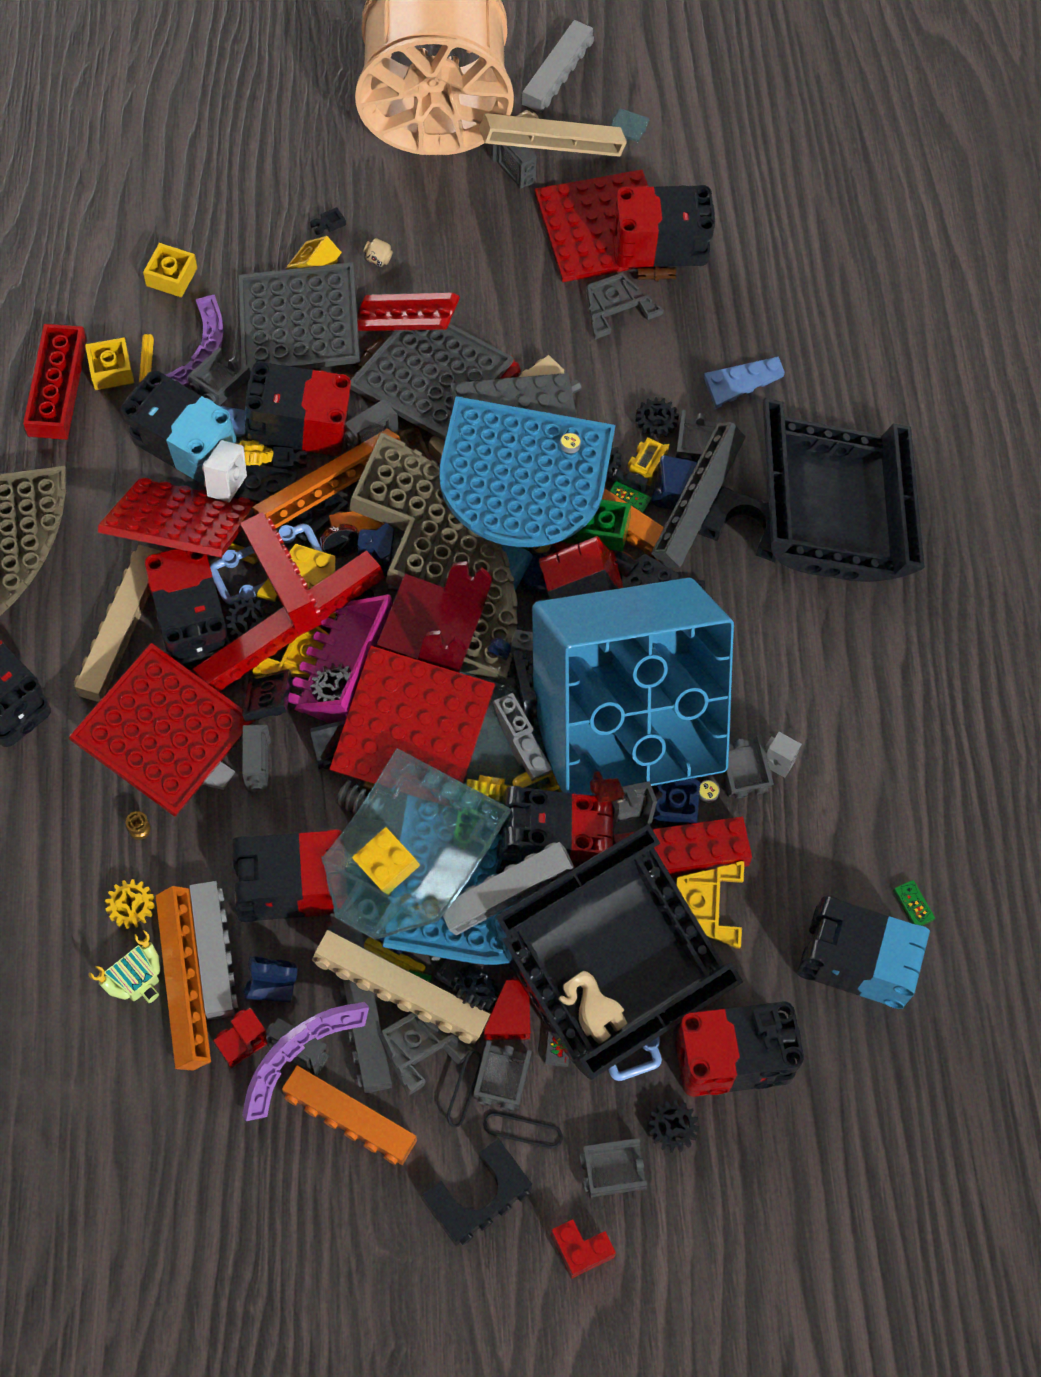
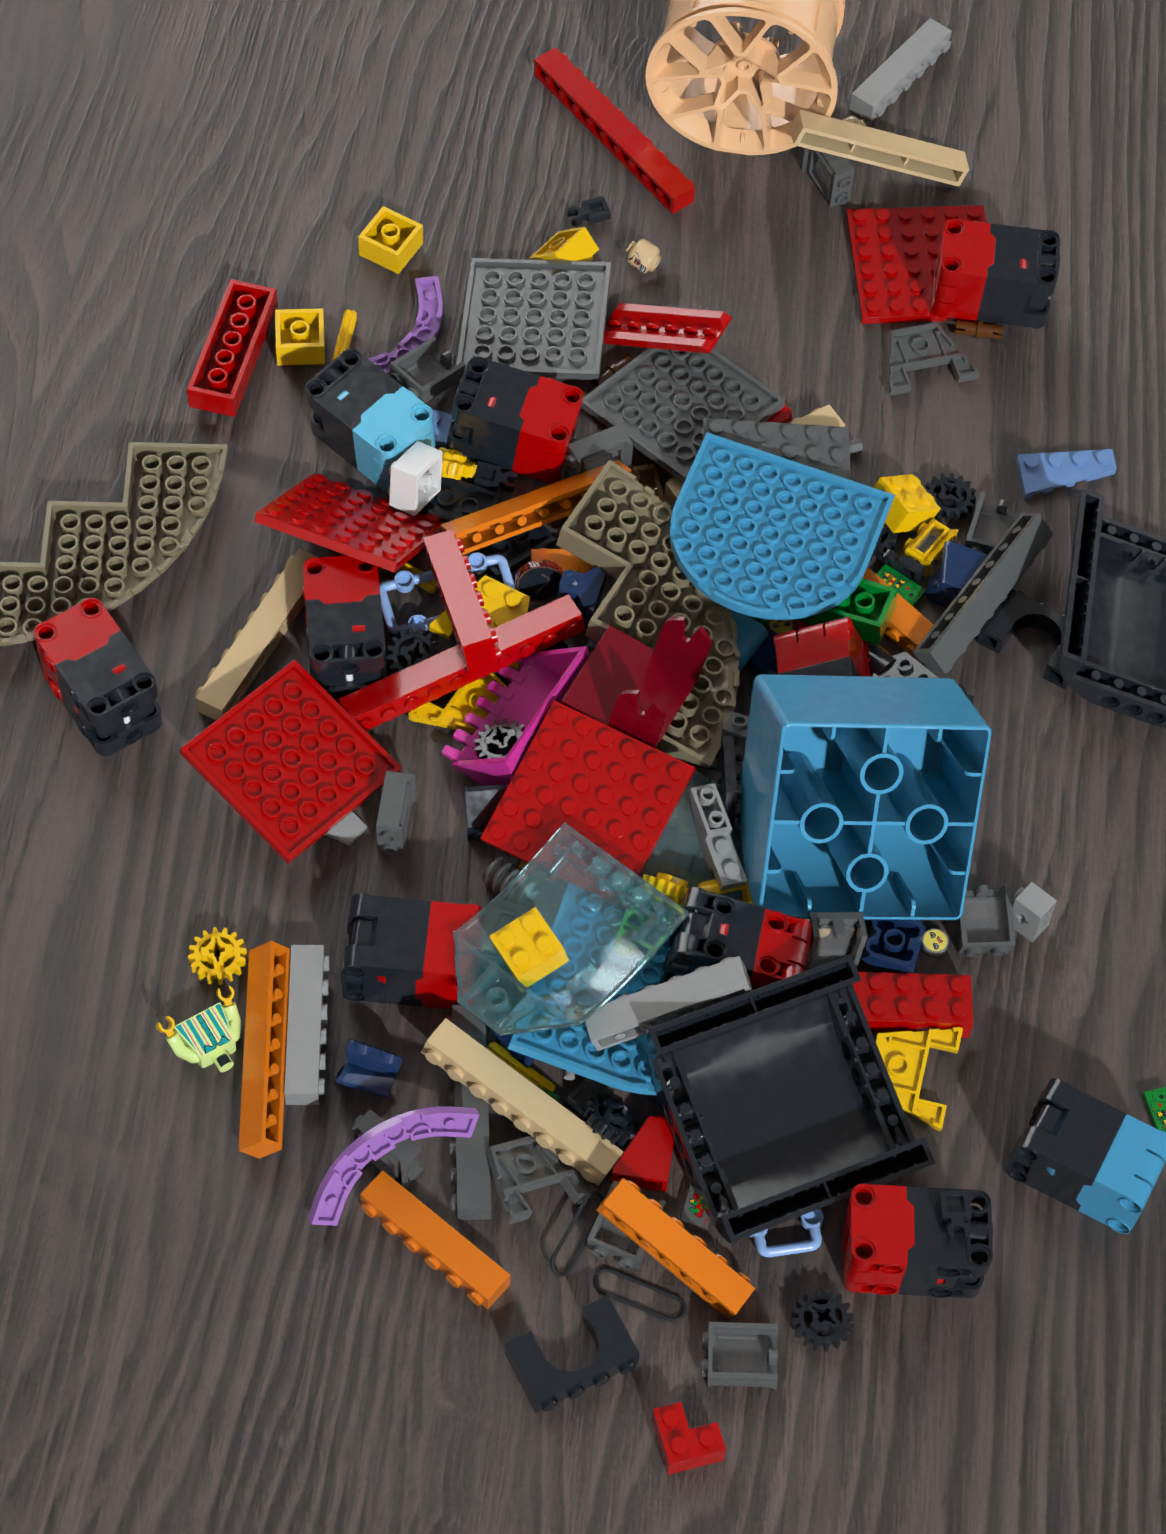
camera: 10 degrees right, 5 degrees down
pearl gold wheel [125,811,151,840] -> none
red brick [213,1008,268,1068] -> none
black plate [243,669,292,722] -> none
dark blue tile [488,638,511,660] -> none
tan hips [559,971,628,1044] -> none
tile [560,433,581,453] -> none
clear red bracket [590,771,625,802] -> none
clear light blue piece [611,109,650,142] -> none
none -> red brick [534,47,695,214]
none -> orange brick [596,1178,755,1320]
none -> yellow brick [873,474,941,533]

